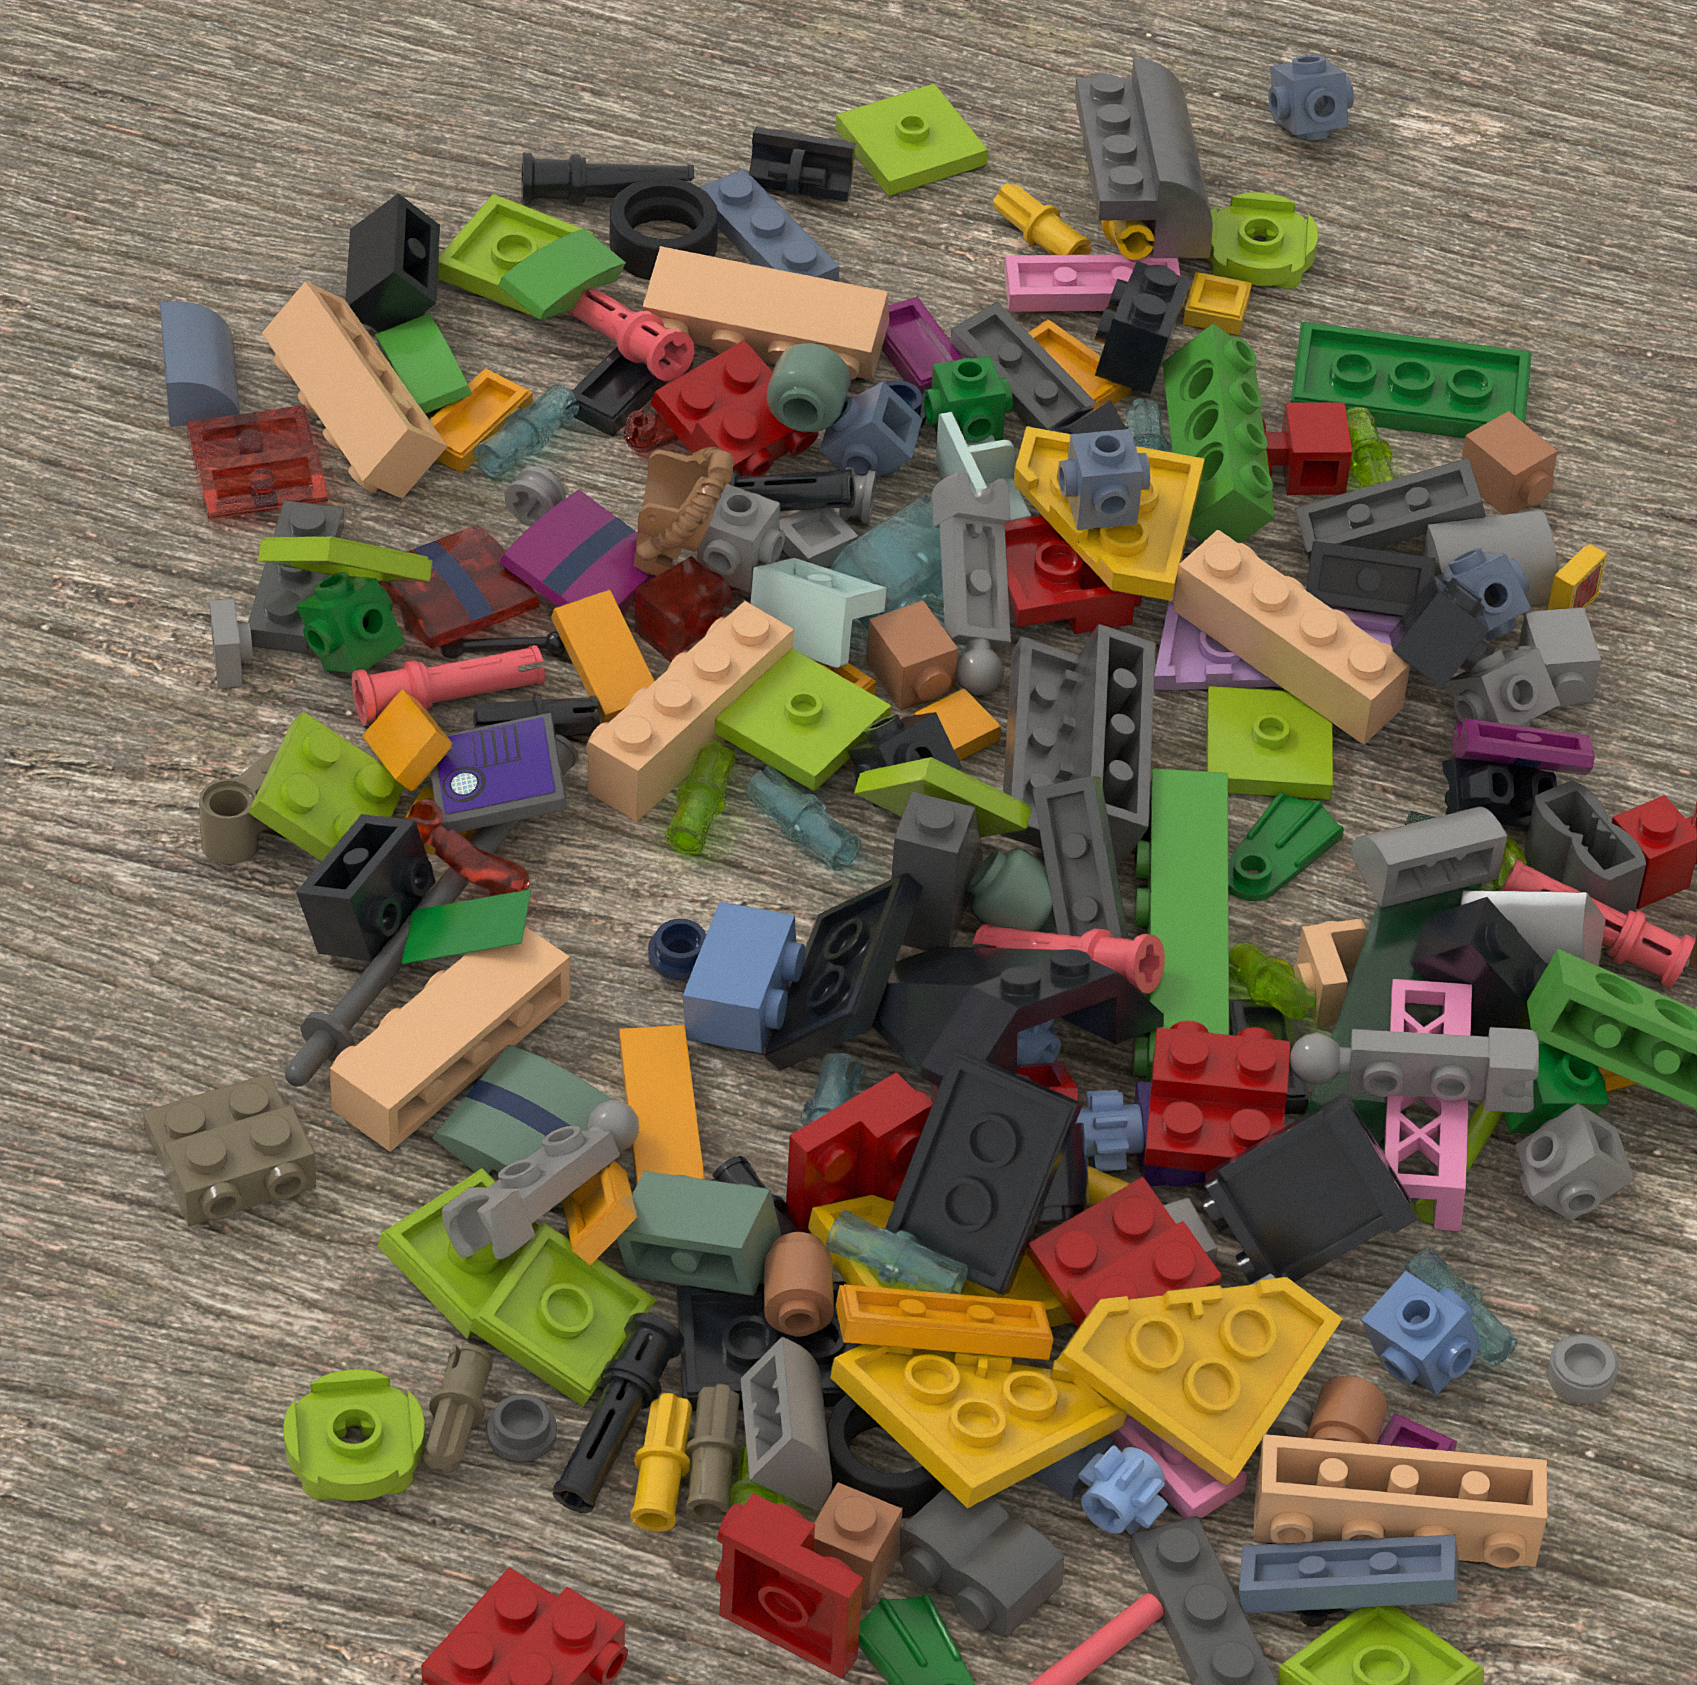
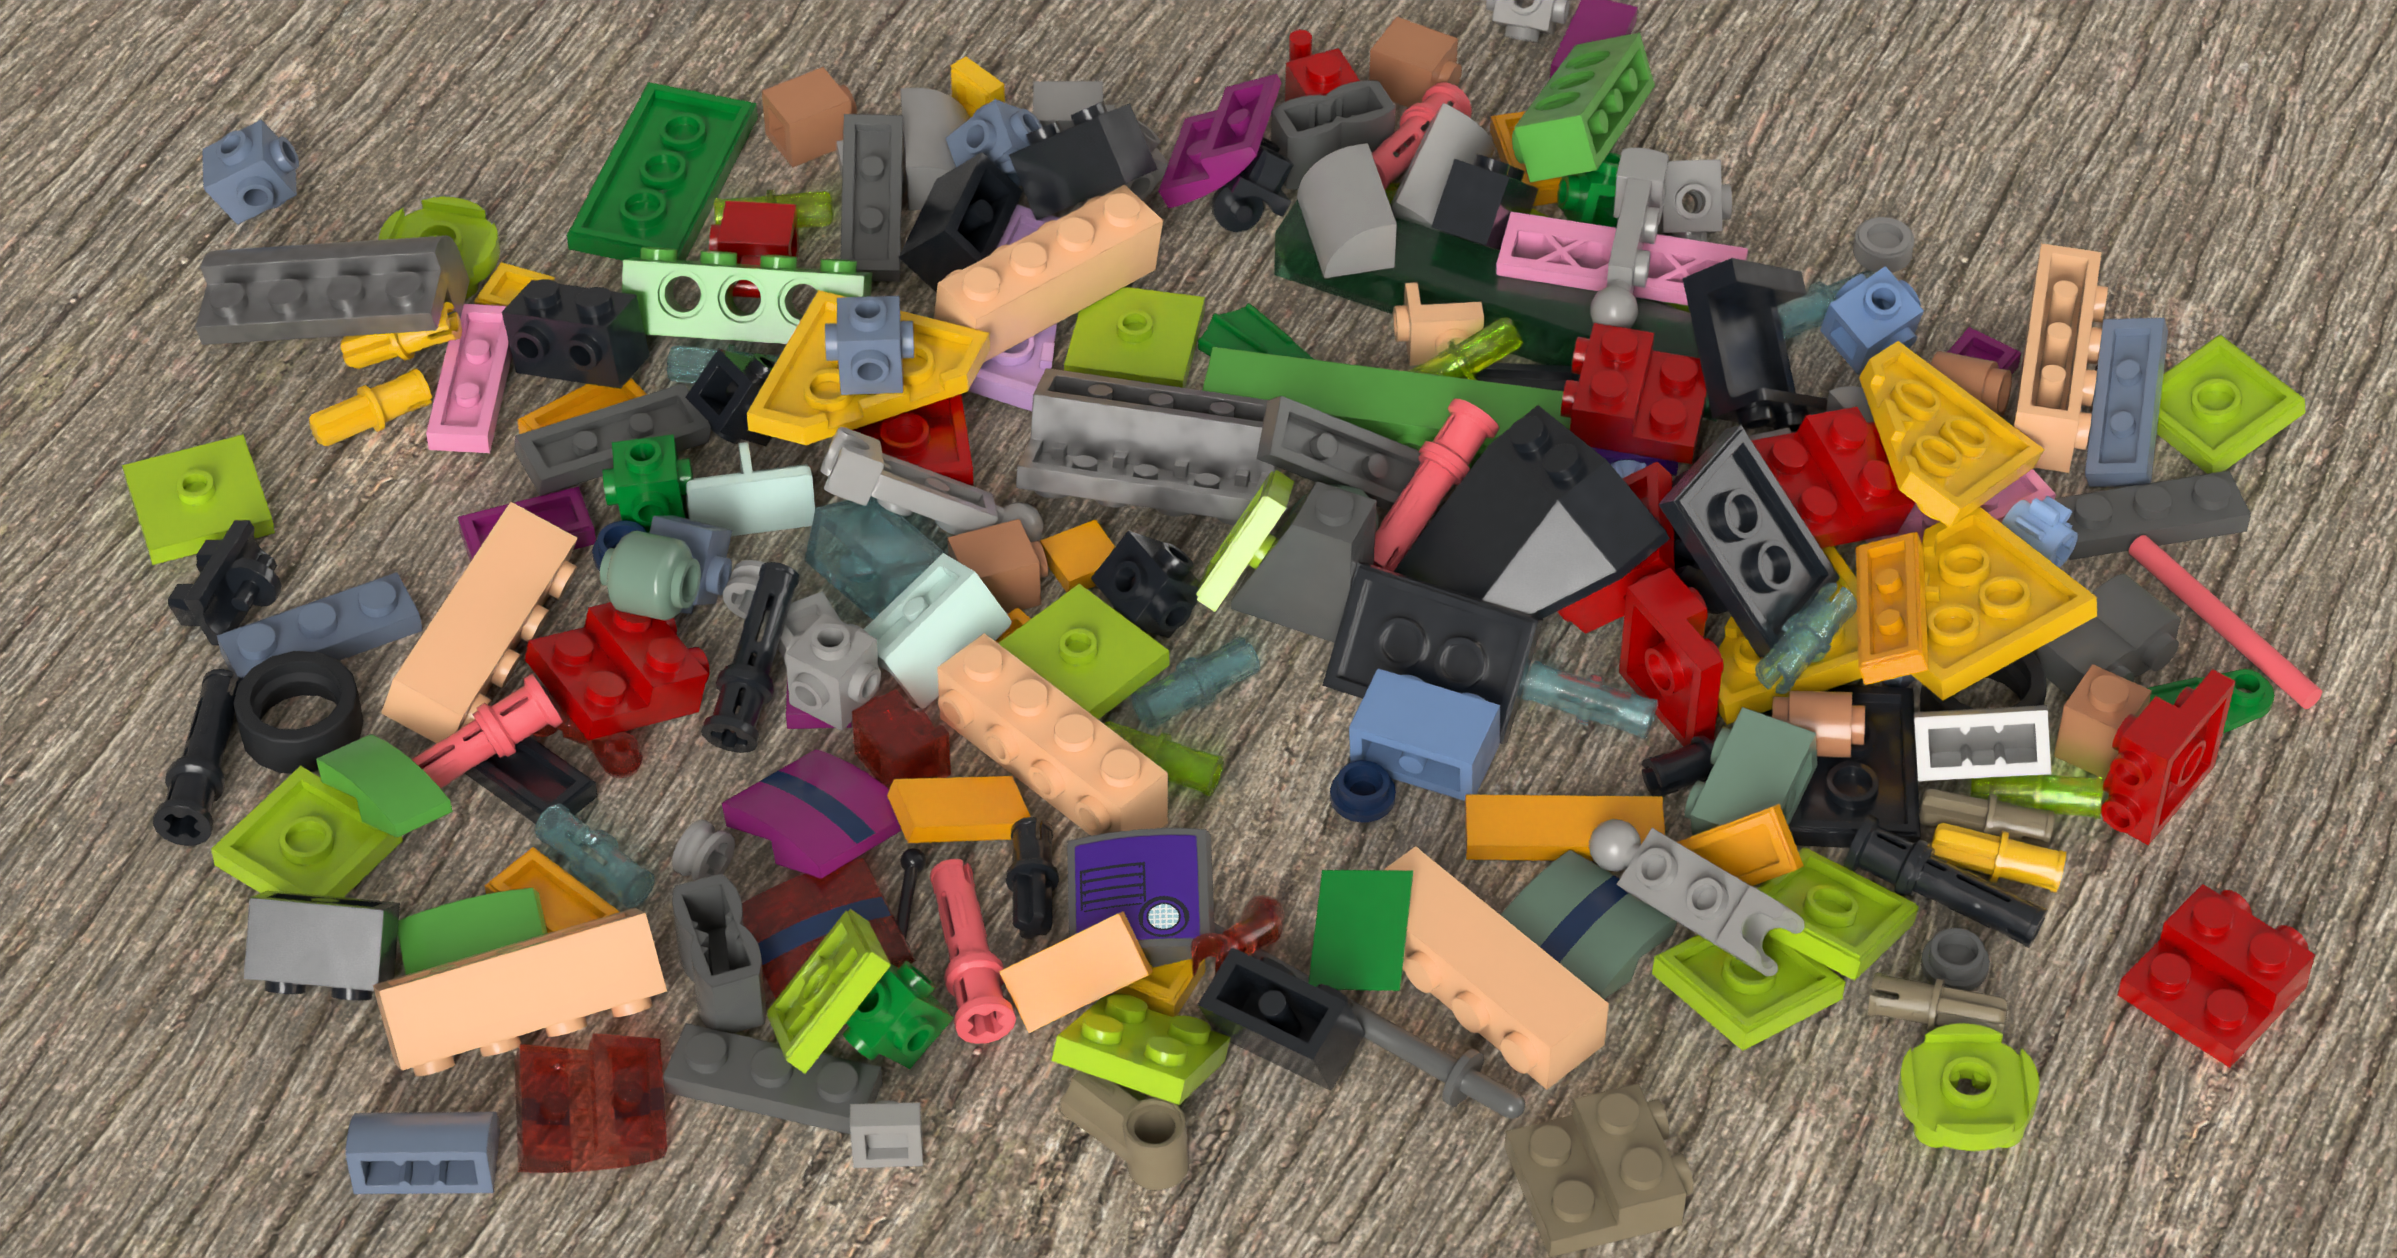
camera: 80 degrees left, 0 degrees up
medium nougat piece [634,447,734,579] -> none
none -> dark grey brick [672,873,767,1033]

